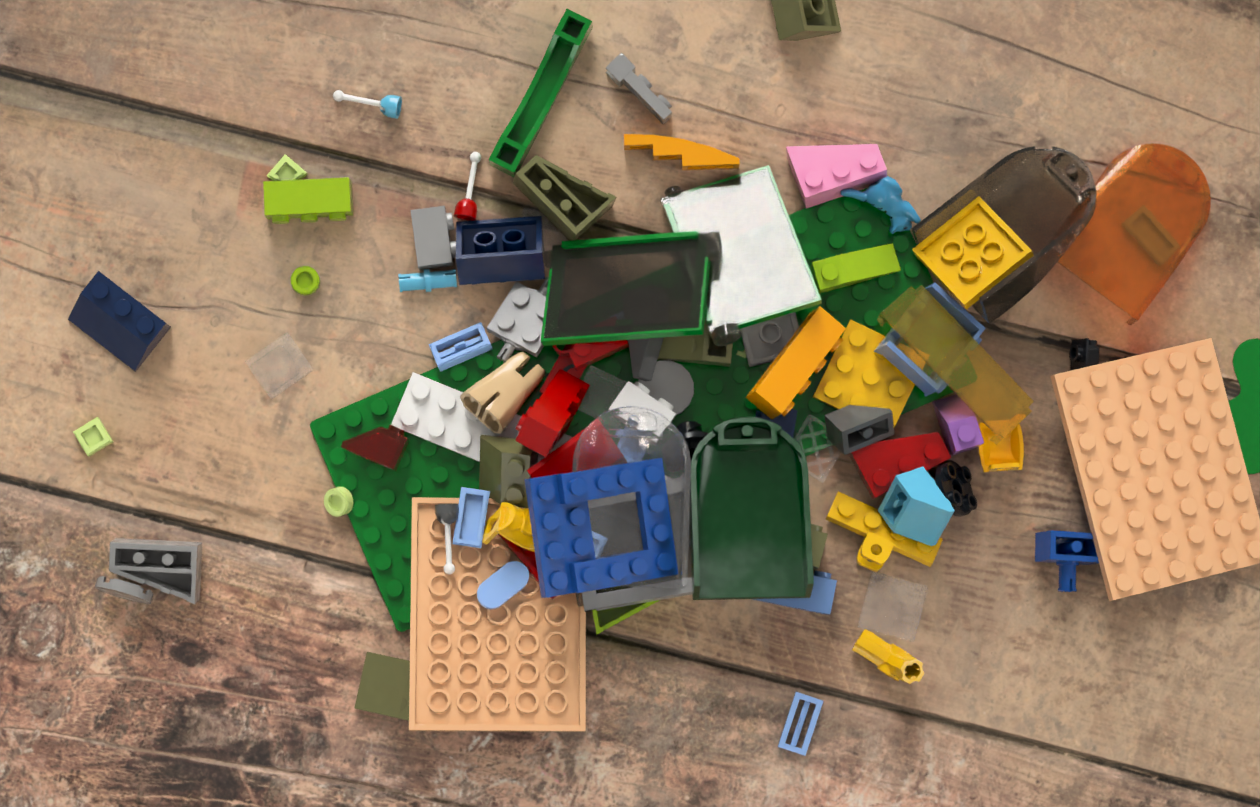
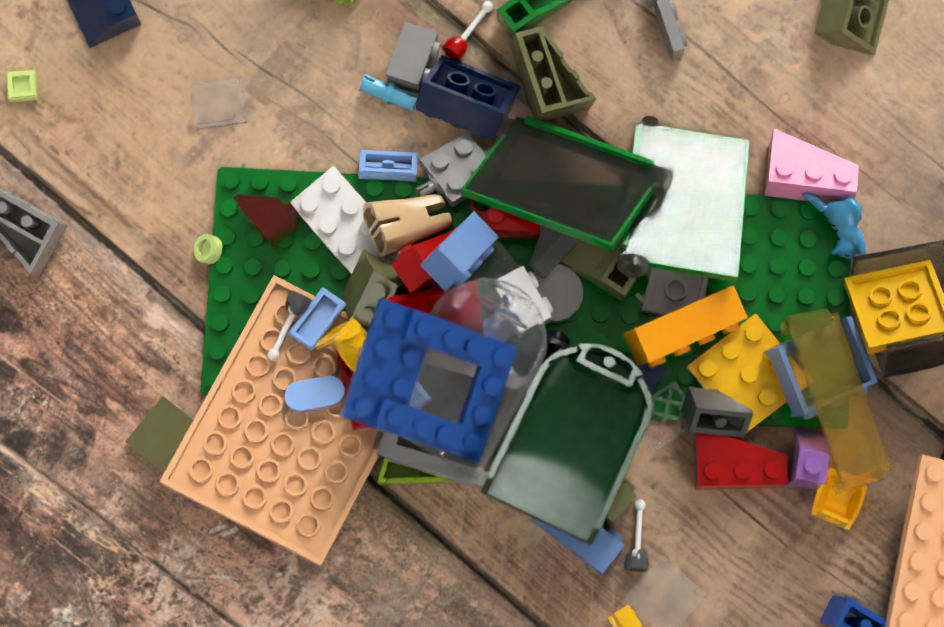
camera: 30 degrees right, 5 degrees down
lime tile [291,266,320,296] -> none
light orange slope [624,134,740,171] -> none
lime slope [810,243,901,294] -> none
yellow plate [826,491,943,572] -> none
medium azure slope [878,467,955,546] -> none
black plate [935,460,977,517] -> none
none -> medium blue brick [420,211,499,291]
none -> hinge [624,499,649,572]

